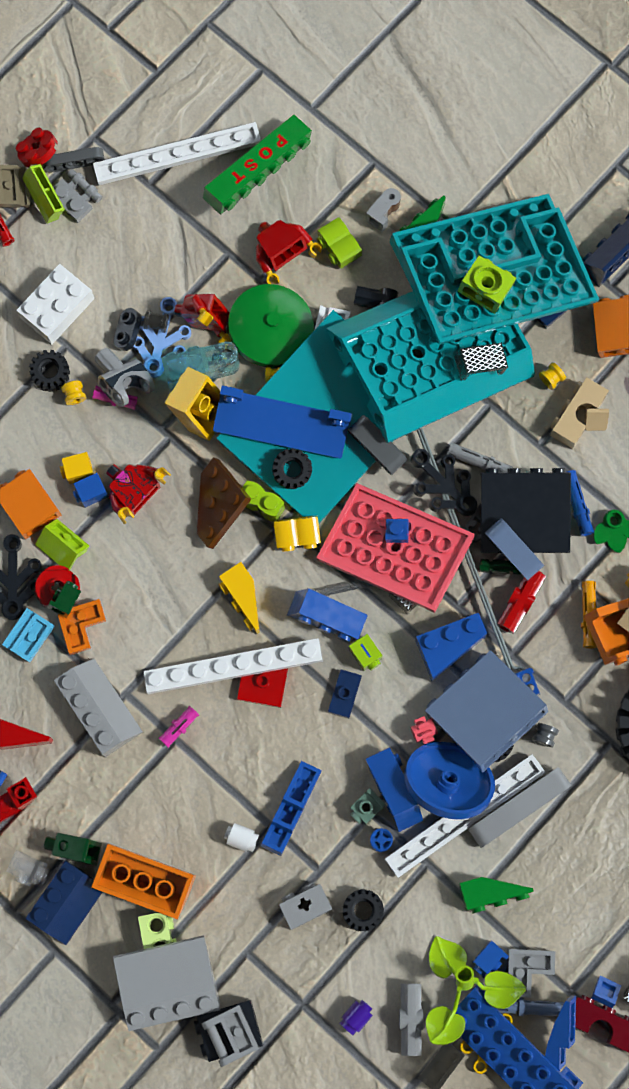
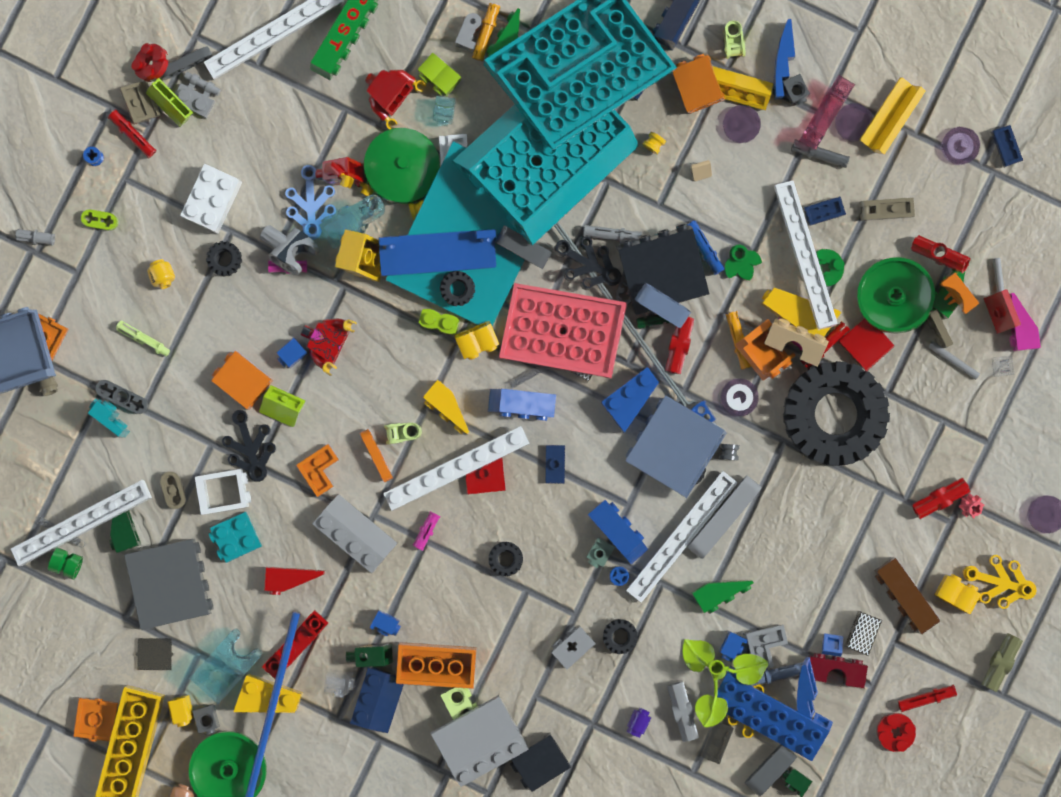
camera: 20 degrees left, 10 degrees up
medium azure plate [2,608,55,663] -> none
red plate [35,565,80,607] -> none
dark green brick [47,581,81,618] -> none
yellow brick [60,452,94,484] -> none
yellow wheel [61,381,87,405] -> none
black plate [114,308,142,351] -> none
clear smoke bush [143,310,169,333] -> none
reddish brown plate [197,457,251,549] -> none
light grey plate [201,1005,259,1067] -> none
white brick [224,823,259,852] -> none
blue slope [261,761,322,856] -> none
lime brick [349,634,383,671] -> none
black piece [354,286,399,309] -> none
blue plate [385,519,409,543] -> none
blue dish [404,742,495,819] -> none
coral gear [410,716,438,745] -> none
clear smoke panel [455,342,508,381] -> none
lime brick [458,256,516,314] -> none
tan arch [550,377,609,449] -> none
none -> orange beam [360,429,393,482]
none -> blue brick [370,610,401,636]
none -> yellowish green piece [384,422,422,445]
none -> clear light blue brick [433,96,456,126]
none -> light orange pin [472,3,500,61]
none -> black tyre [489,542,523,576]
none -> clear purple tile [720,378,759,417]

